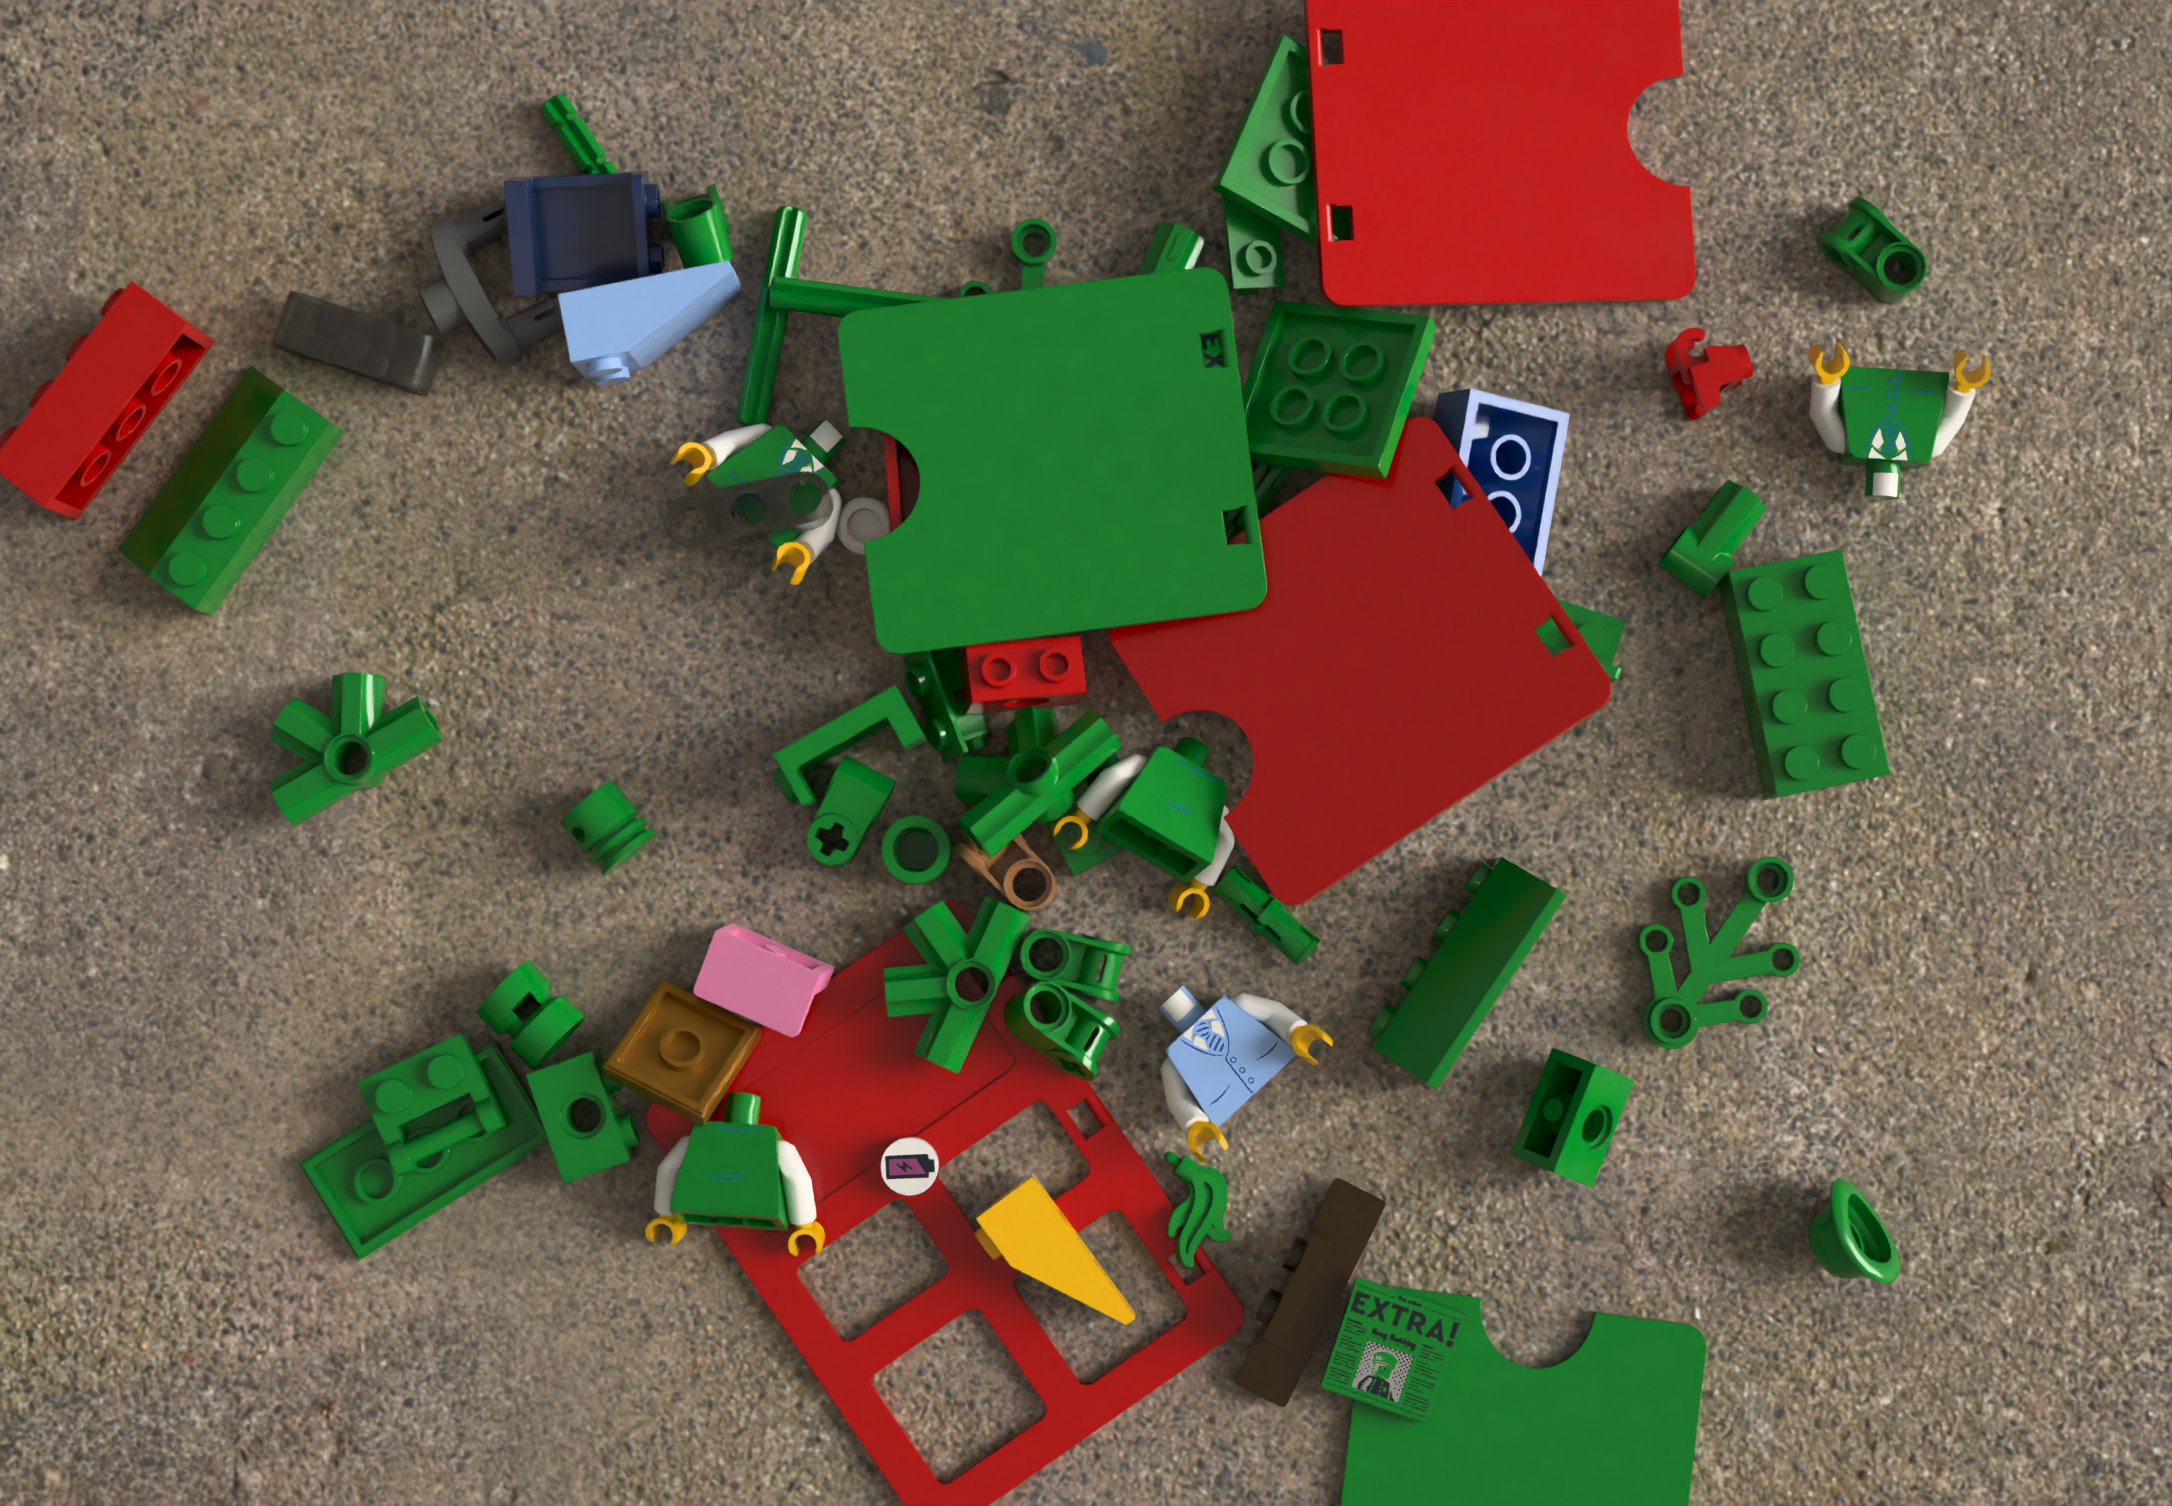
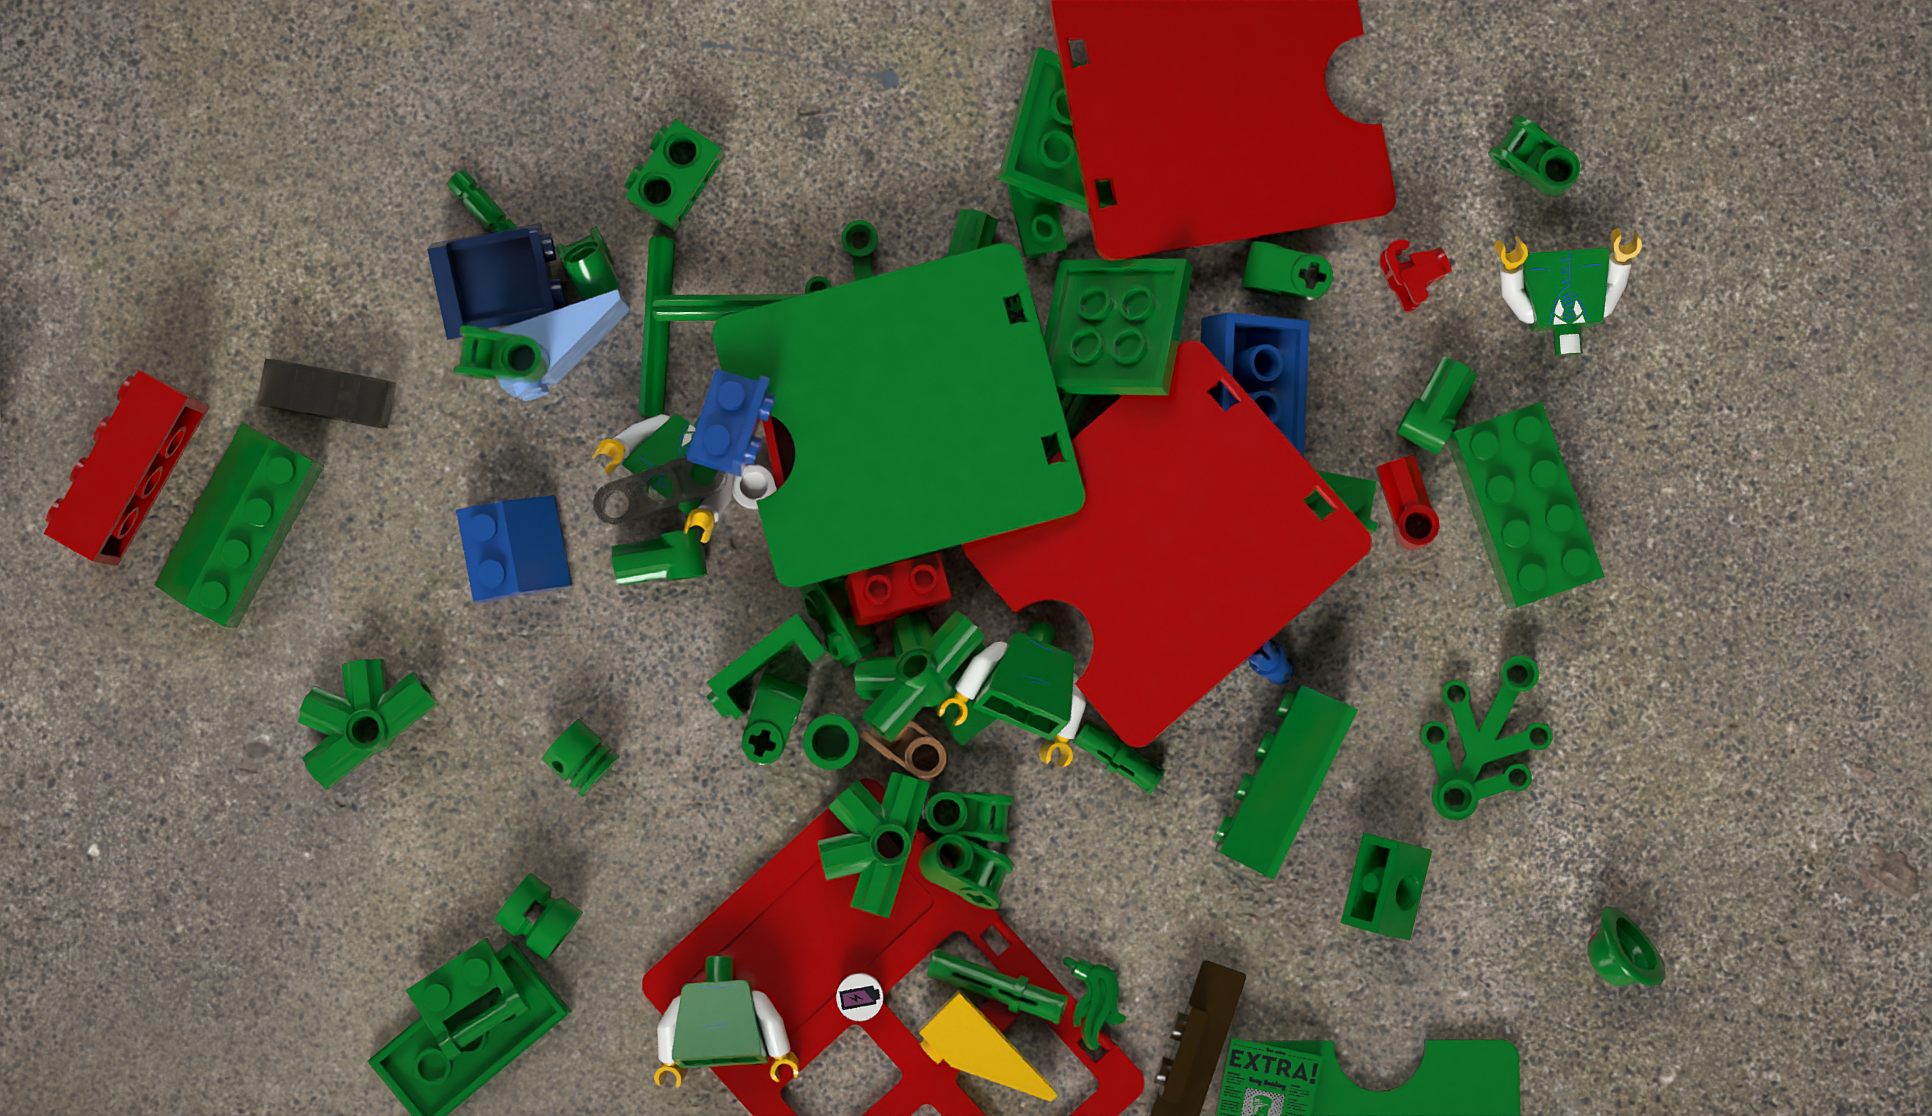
camera: 10 degrees left, 0 degrees up
dark grey connector [417,198,564,366] -> none
green brick [526,1049,640,1184] -> none
pearl gold tile [602,978,762,1127] -> none
bright pink panel [693,923,835,1037] -> none
torso [1158,985,1333,1163] -> none
none -> green piece [453,326,550,383]
none -> blue slope [456,495,572,603]
none -> green piece [611,529,708,585]
none -> green brick [624,119,725,232]
none -> blue bracket [687,369,776,477]
none -> green pin [927,949,1068,1025]
none -> green piece [1241,241,1333,301]
none -> blue pin [1247,640,1295,685]
none -> red piece [1375,455,1440,550]

